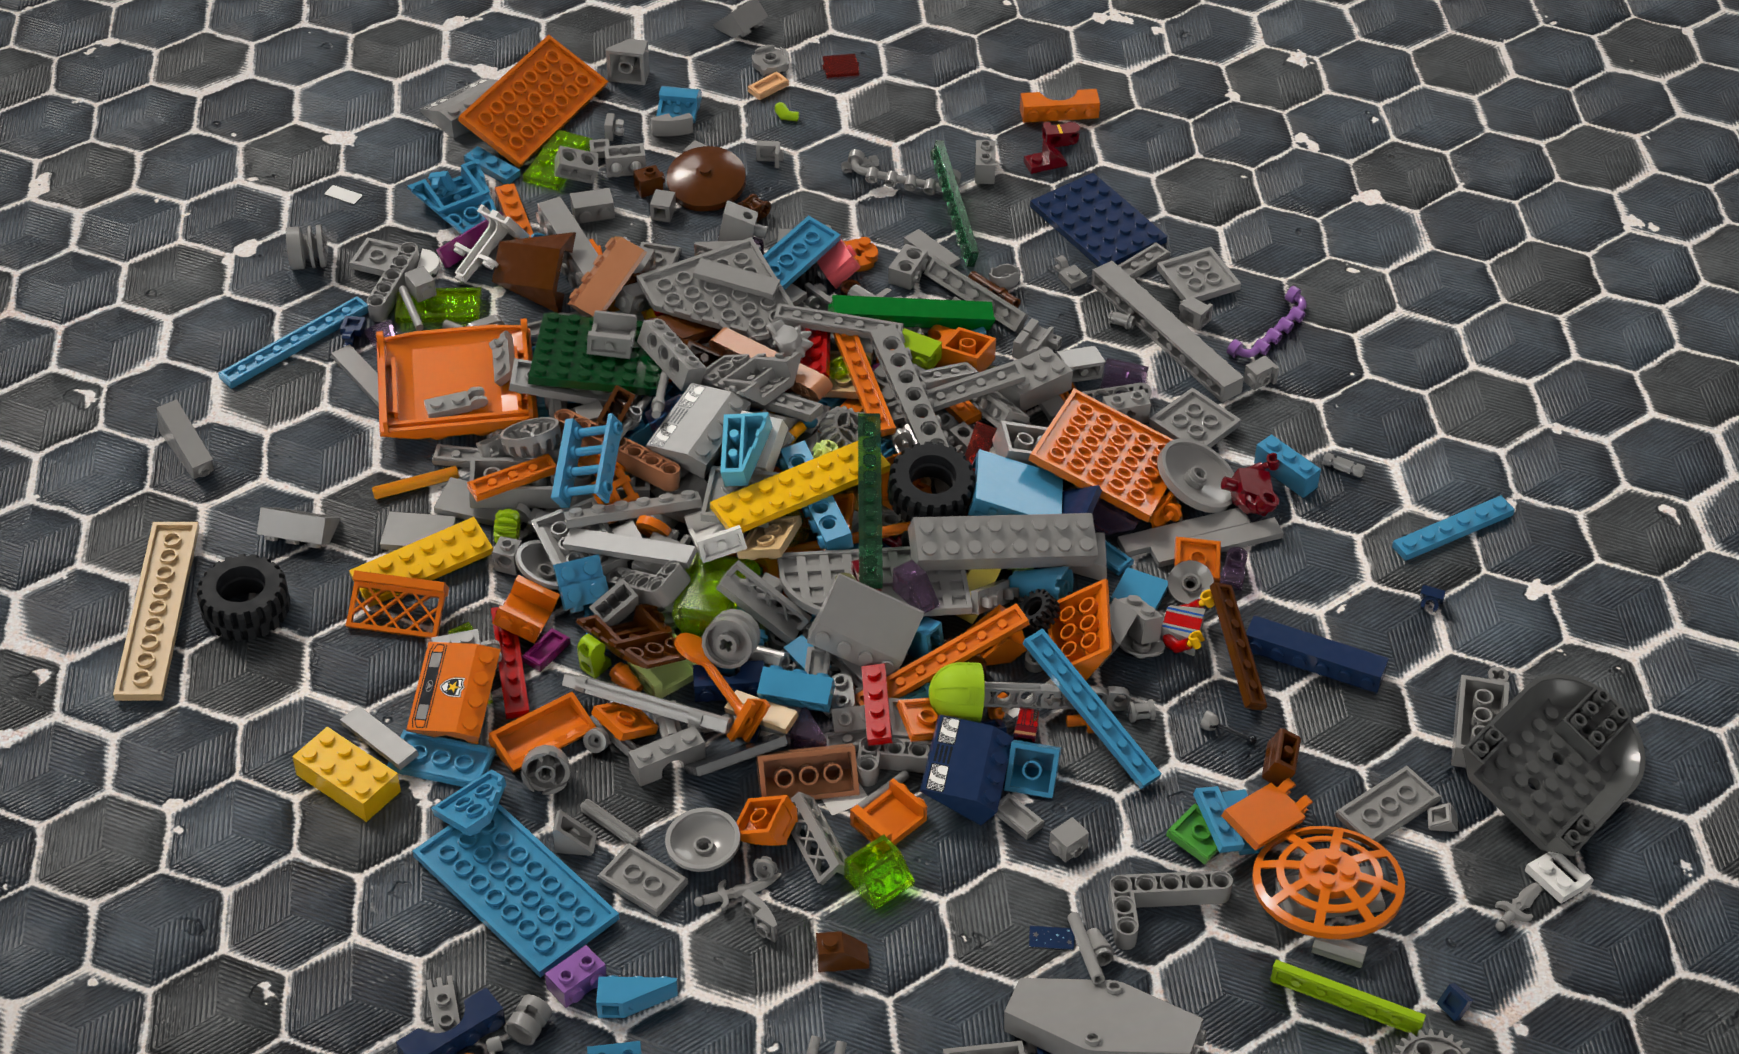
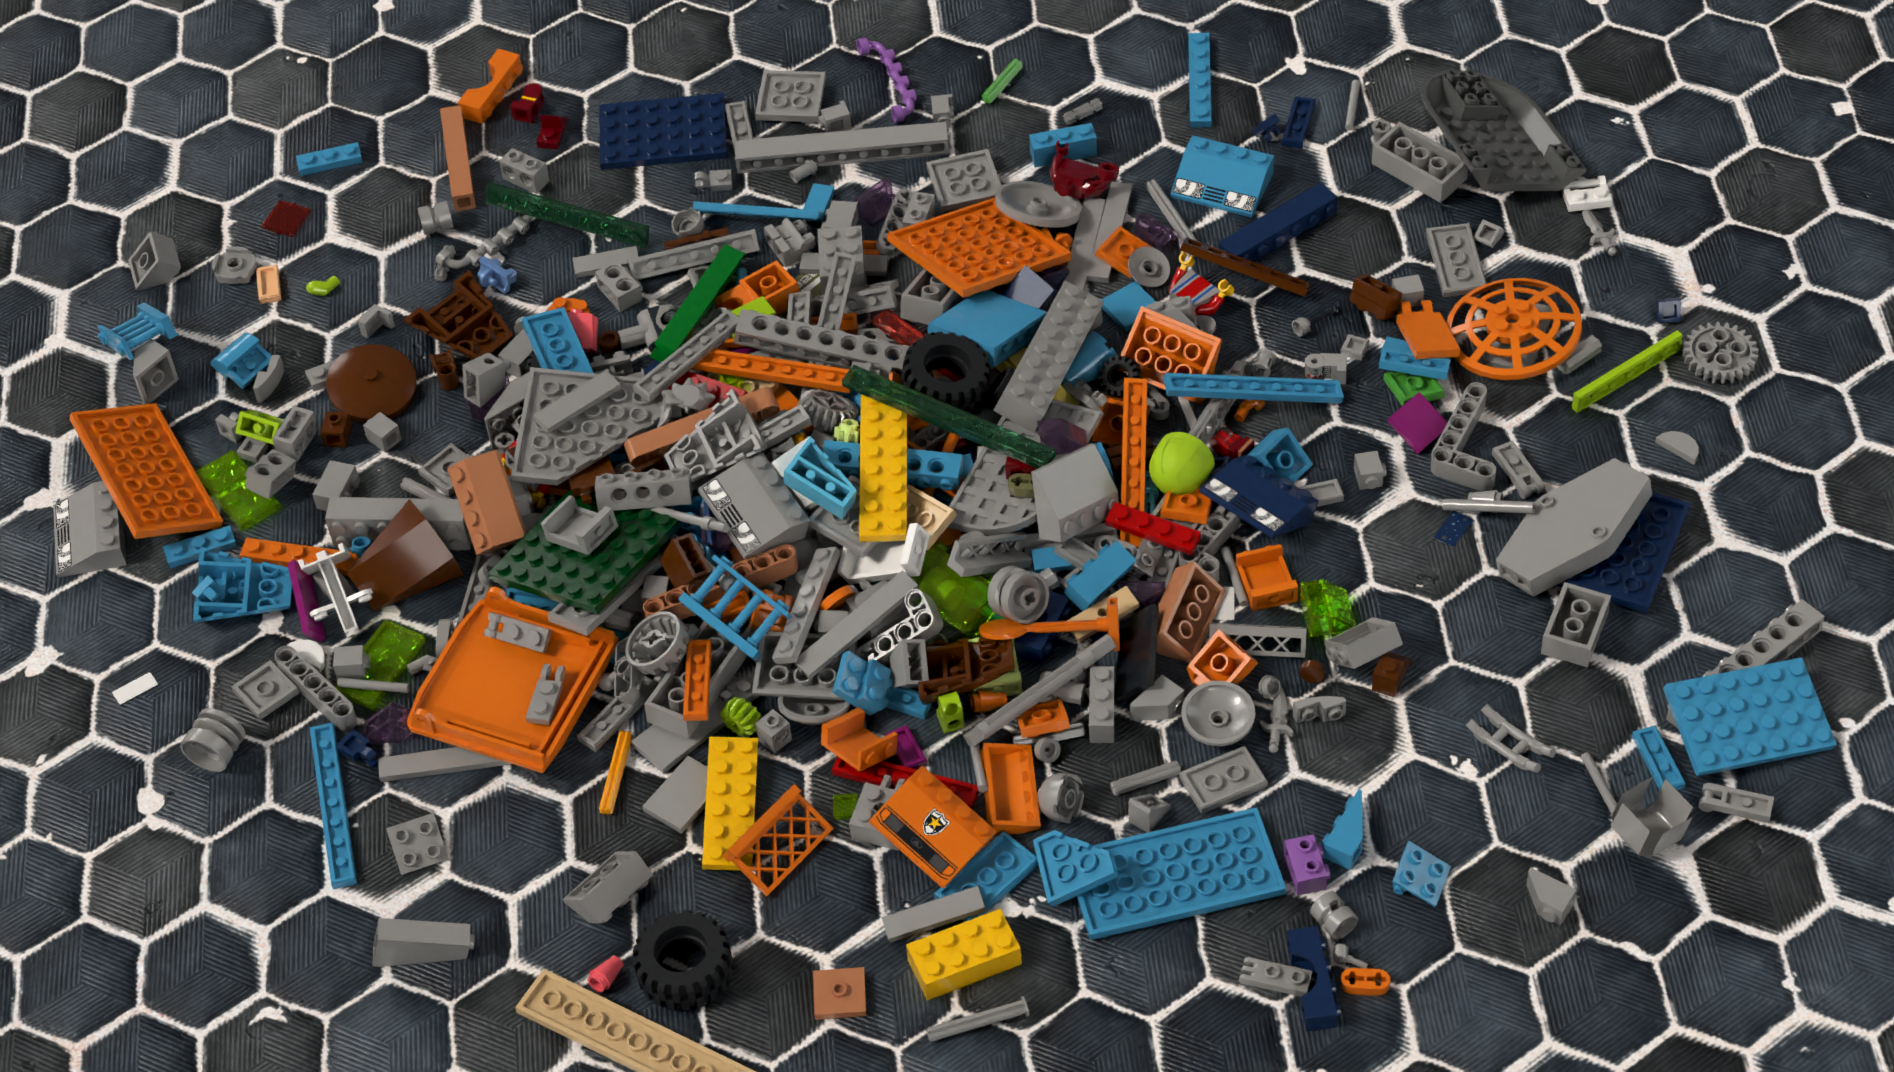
camera: 55 degrees left, 5 degrees up
none -> dark azure fence [97,302,178,360]
none -> lime brick [235,410,284,445]
none -> dark azure plate [296,142,363,176]
none -> light grey hinge [386,813,449,875]
none -> reddish brown wedge [404,270,513,359]
none -> light grey wheel [417,201,454,234]
none -> nougat brick [440,105,476,212]
none -> medium blue hips [477,256,517,294]
none -> coral cone [587,956,623,992]
none -> dark azure tile [693,201,824,222]
none -> dark azure tile [803,183,835,222]
none -> nougat plate [813,967,867,1020]
none -> light grey axle [926,996,1029,1041]
none -> light grey bar [970,743,988,793]
none -> bright green axle [982,59,1023,104]
none -> light grey slope [1130,675,1184,721]
none -> light grey axle [1146,179,1197,257]
none -> dark azure slope [1170,135,1274,218]
none -> dark blue tile [1282,96,1316,149]
none -> reddish brown tile [1300,660,1325,683]
none -> light grey leg [1305,353,1347,384]
none -> light grey window [1325,617,1403,669]
none -> light grey tile [1341,334,1370,361]
none -> light grey bar [1345,80,1360,131]
none -> magenta tile [1386,392,1447,455]
none -> light grey brick [1392,274,1424,310]
none -> light grey plate [1492,440,1545,499]

